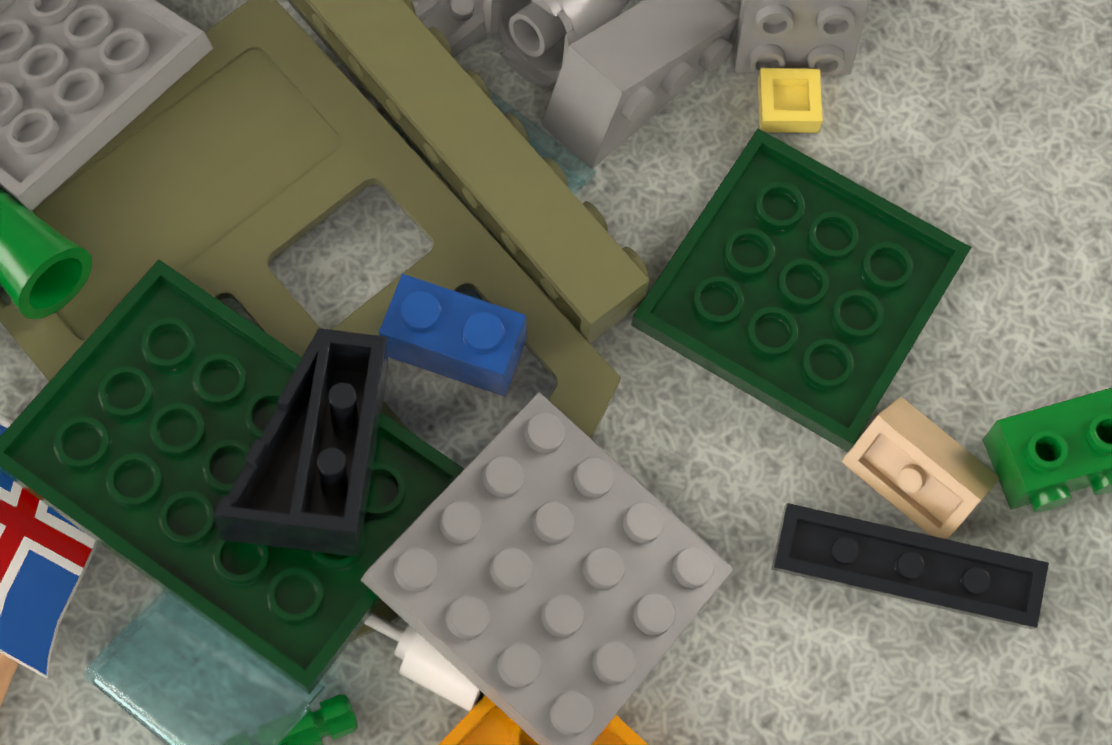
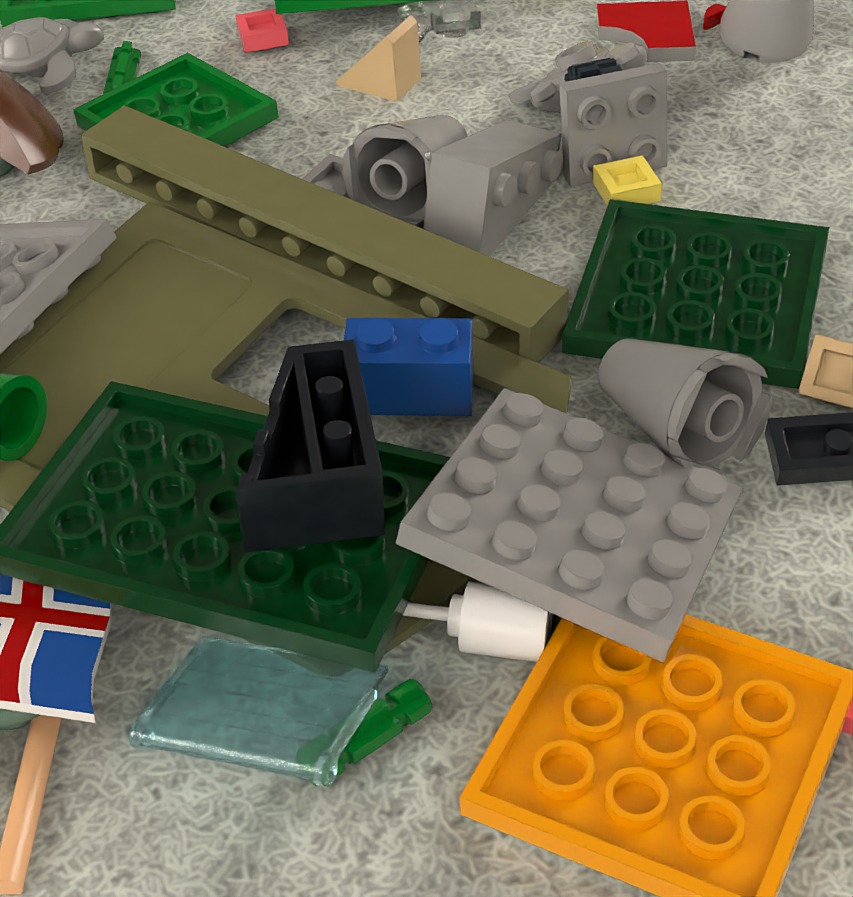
camera: 10 degrees left, 25 degrees down
none -> light grey cone [598,338,771,475]

